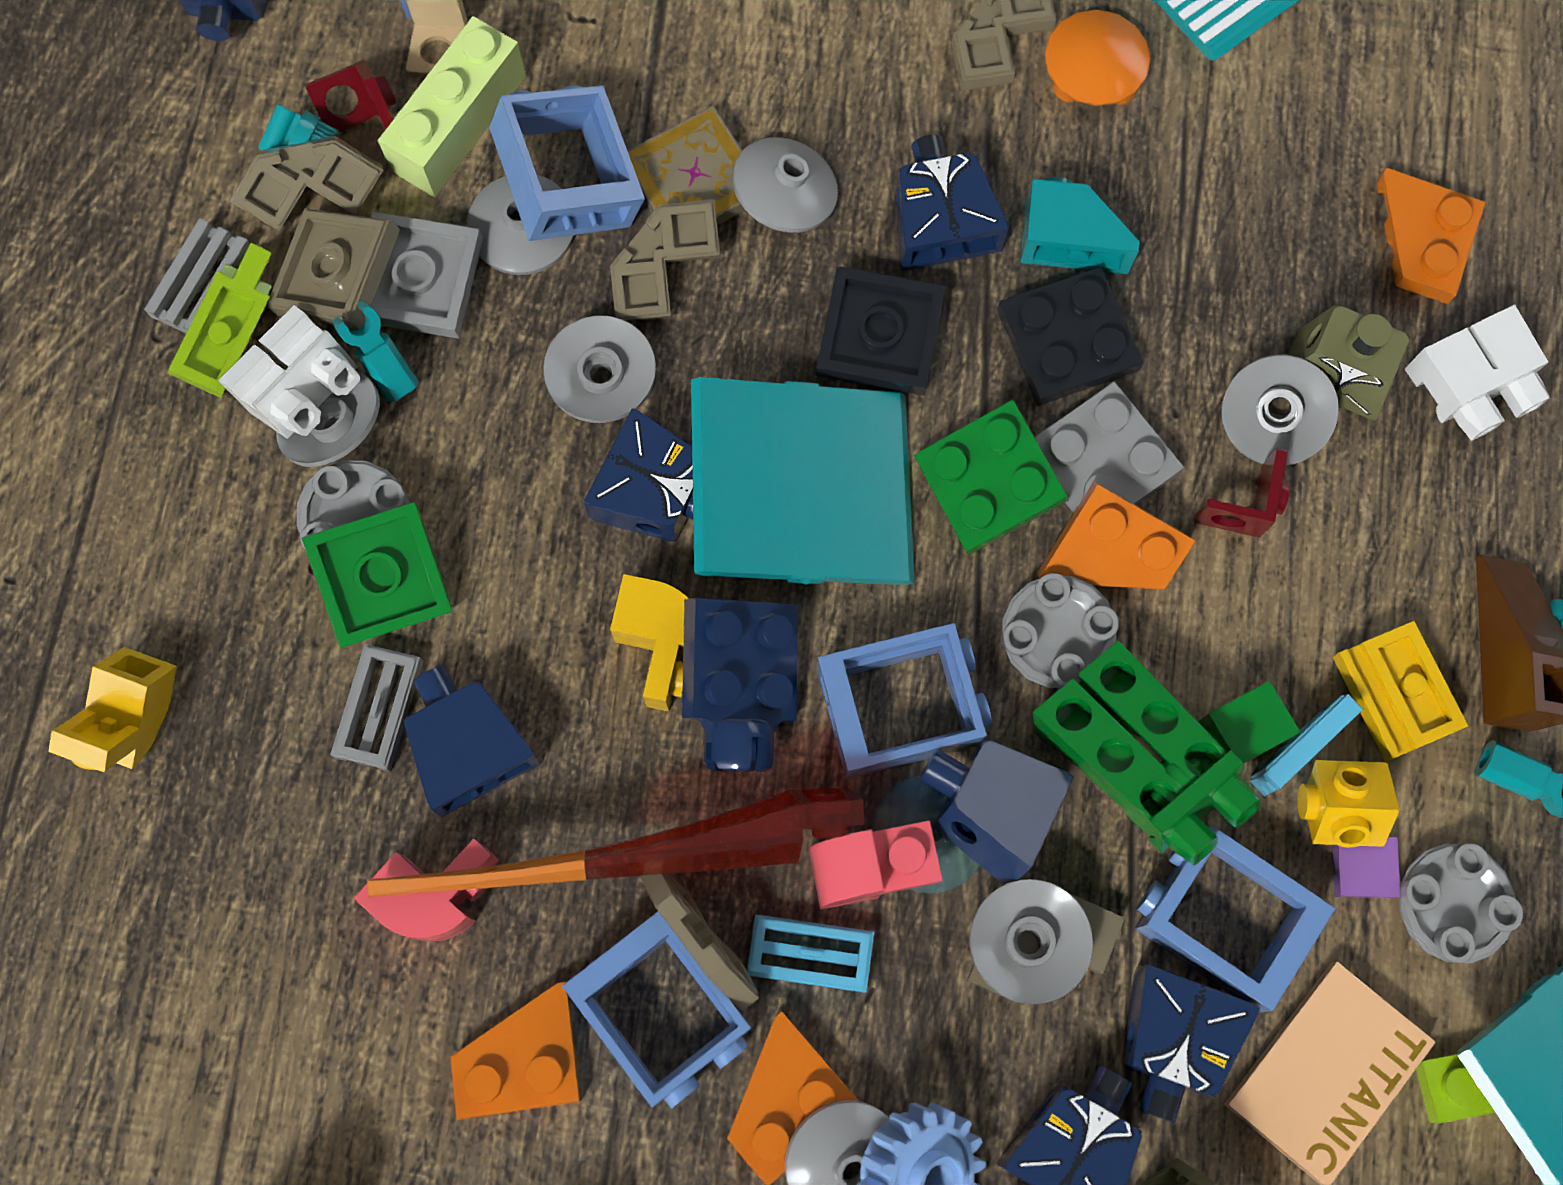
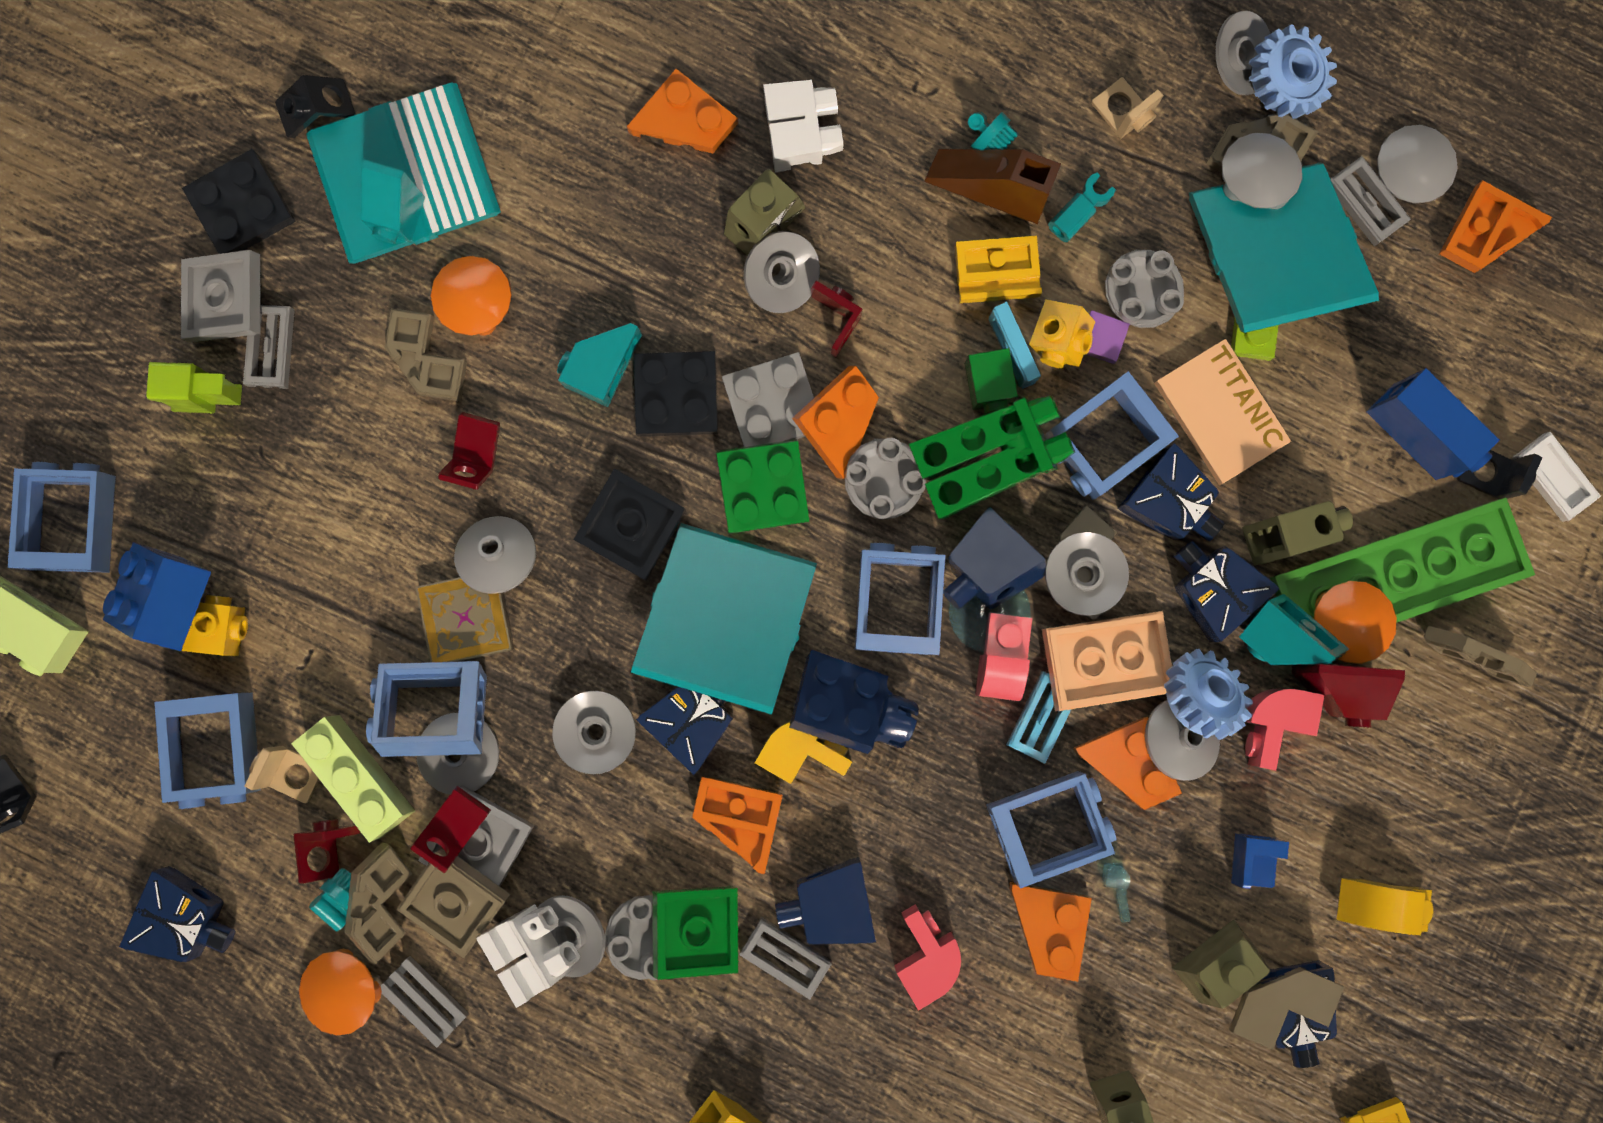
camera: 70 degrees left, 10 degrees up
lime hinge [168,243,272,398] -> none
teal bar [333,300,419,402] -> none
clear red plate [367,786,865,897] -> none
dark tan tile [610,199,720,322] -> none
dark tan tile [639,861,759,1011] -> none
dark blue torso [896,134,1009,271] -> none
none -> orange dish [299,948,382,1036]
none -> dark red bracket [410,786,491,873]
none -> dark red bracket [438,412,500,490]
none -> orange wing [692,776,783,874]
none -> light nougat tile [1042,611,1172,711]
none -> clear light blue hand [1102,863,1131,923]

